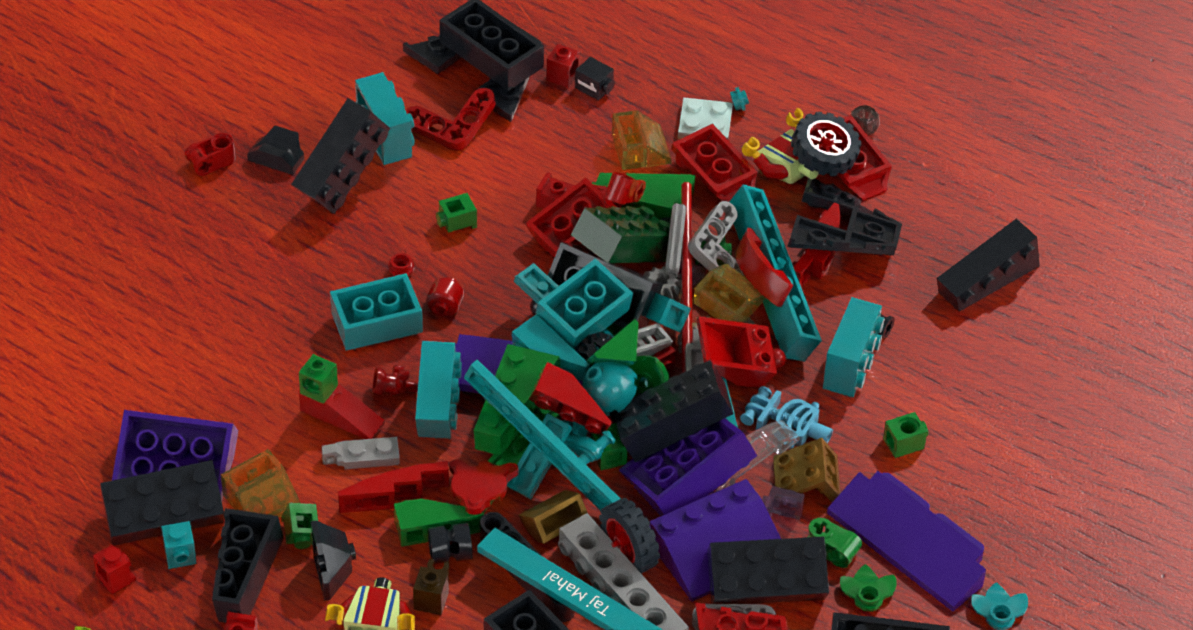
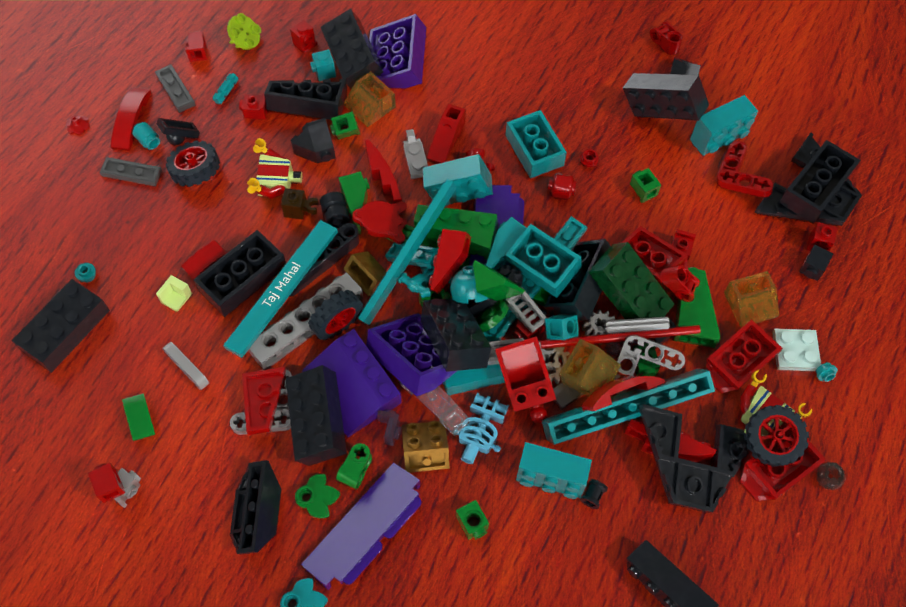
camera: 85 degrees right, 15 degrees up
green brick [299,354,338,404] -> none

